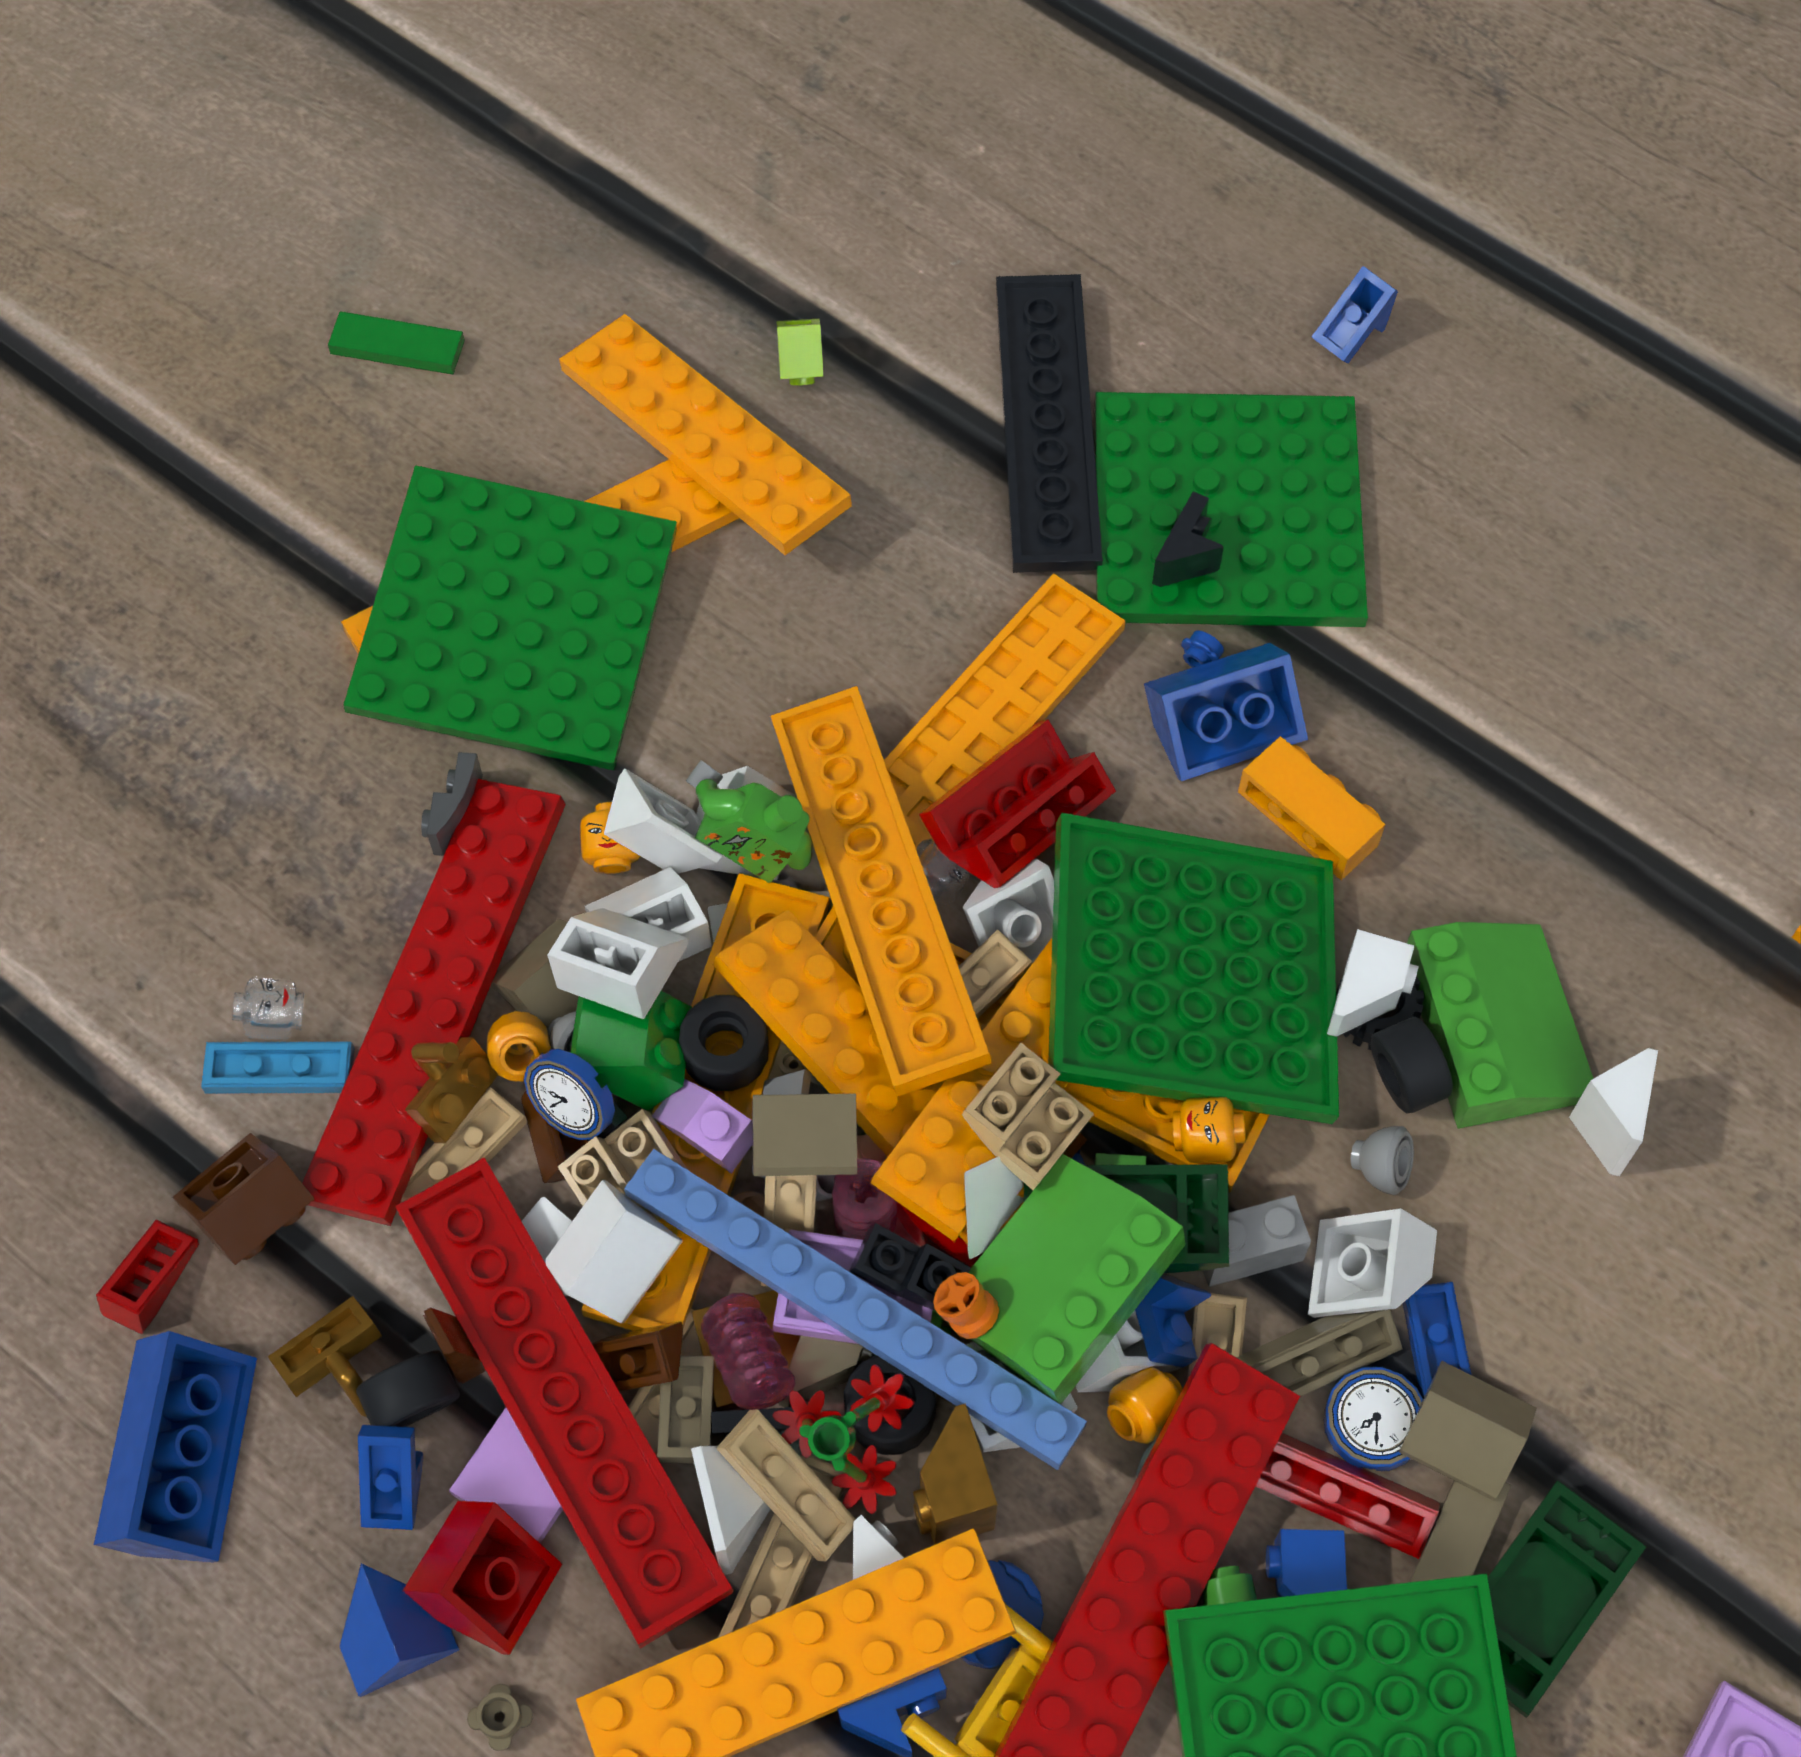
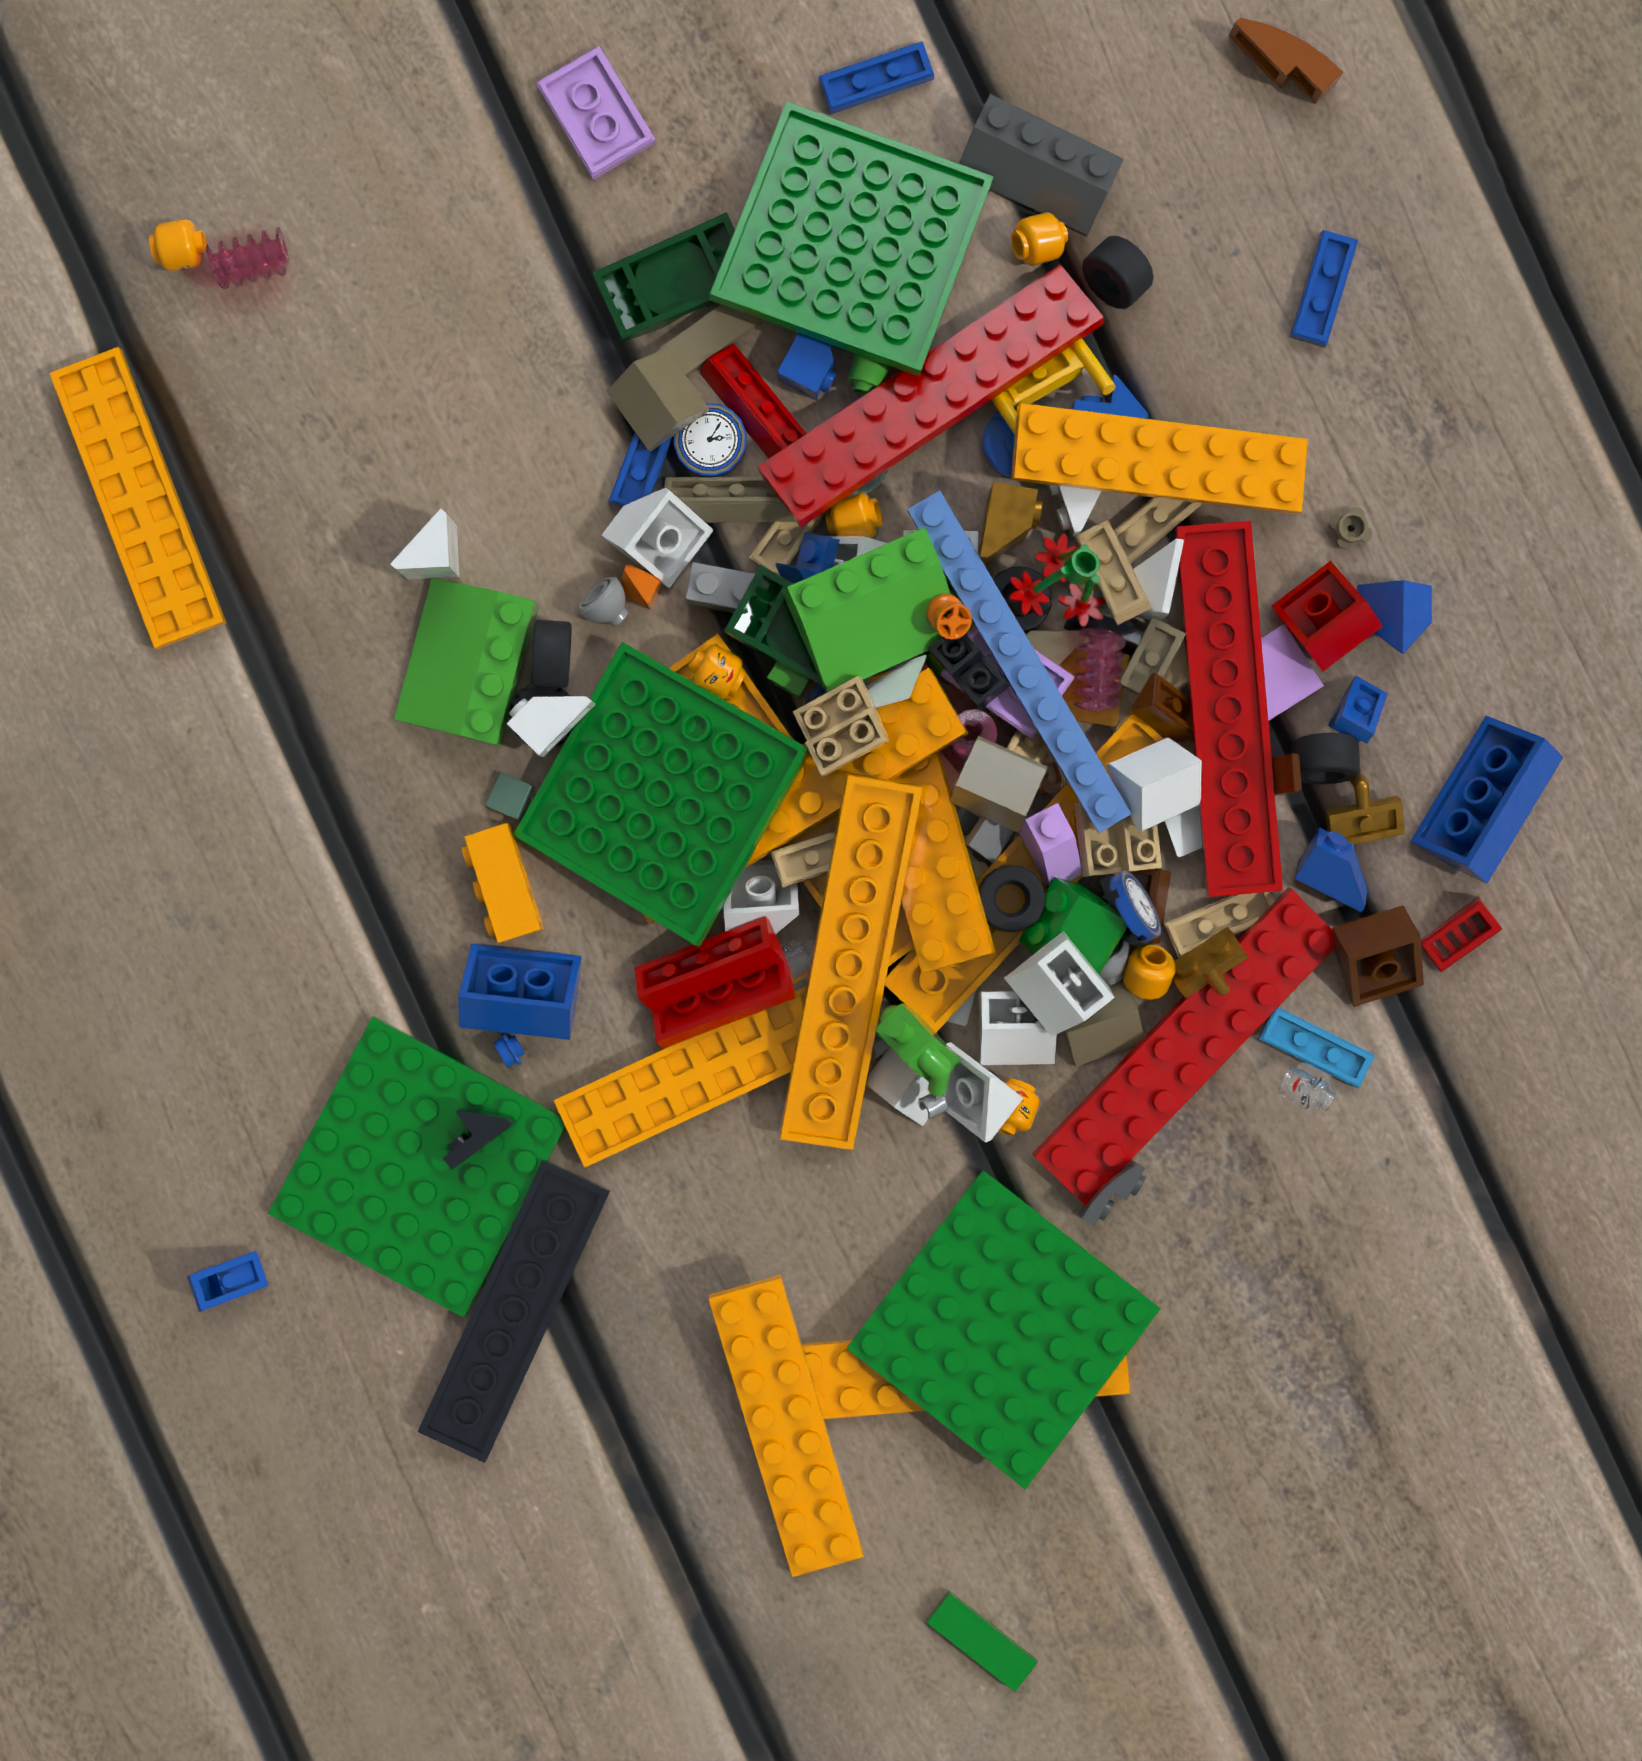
camera: 155 degrees left, 25 degrees up
lime brick [777,319,824,385] -> none
none -> sand green slope [486,772,535,821]
none -> orange slope [621,564,662,609]
none -> blue slope [1295,828,1368,912]

